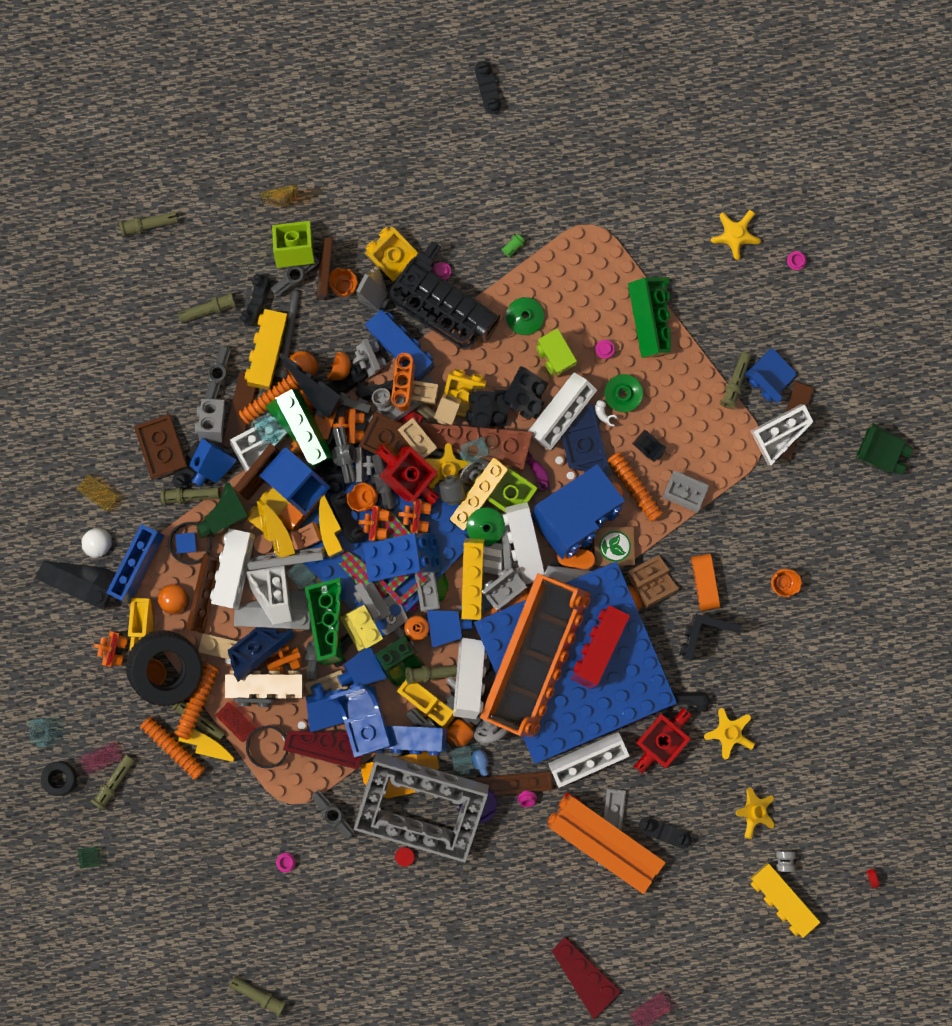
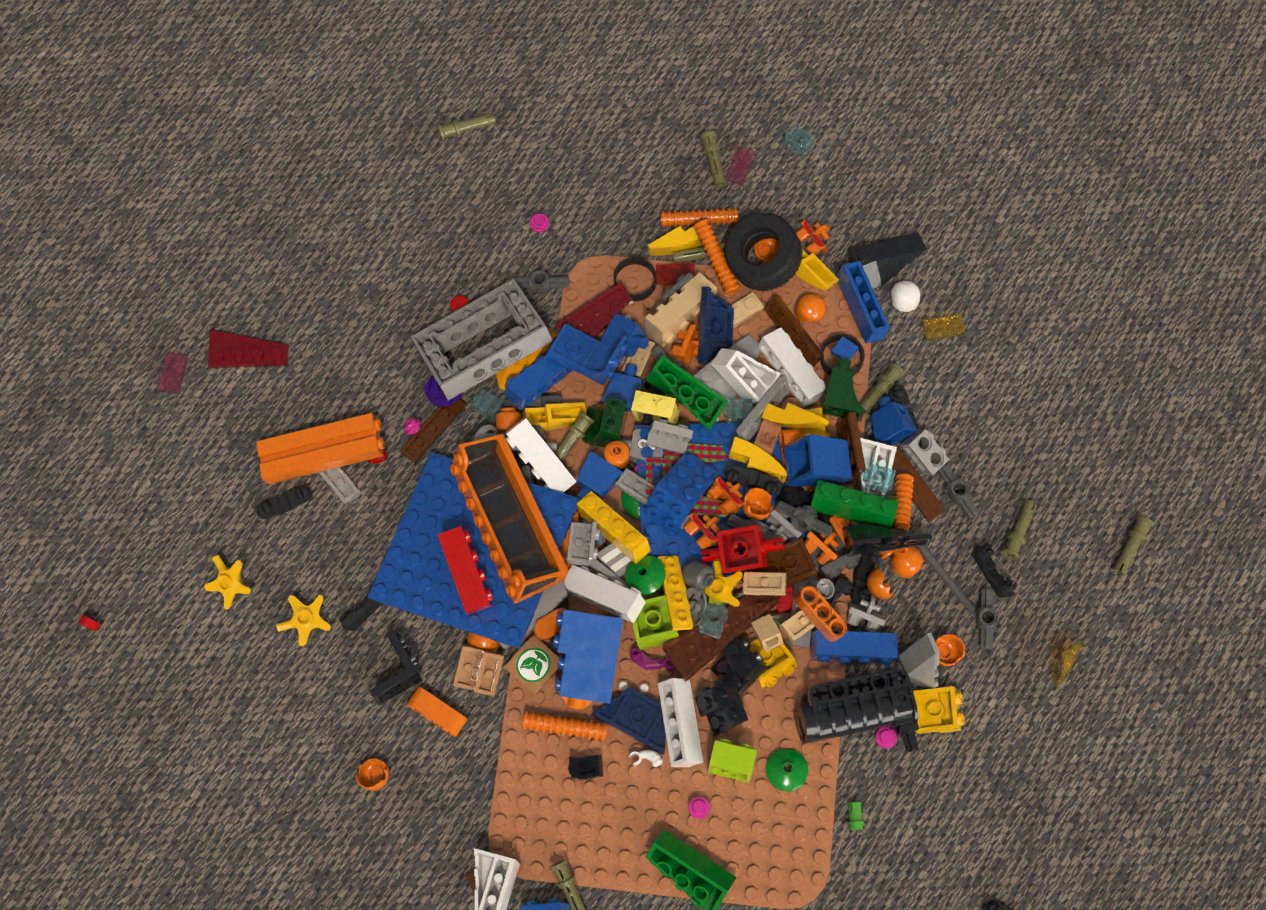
camera: 135 degrees right, 15 degrees down
black tyre [40,761,77,796] -> none
clear green plate [78,846,100,869] -> none
reddish brown tile [134,414,188,480] -> none
yellow brick [244,309,288,390] -> none
lime brick [272,221,315,268] -> none
reddish brown tile [316,238,333,300] -> none
medium blue cylinder [472,749,489,777] -> none
white brick [548,732,629,788] -> none
green dish [604,374,643,413] -> none
red brick [633,708,692,775] -> none
light grey bracket [662,471,709,513] -> none
yellow brick [750,863,820,938] -> none
light grey wheel [776,851,796,872] -> none

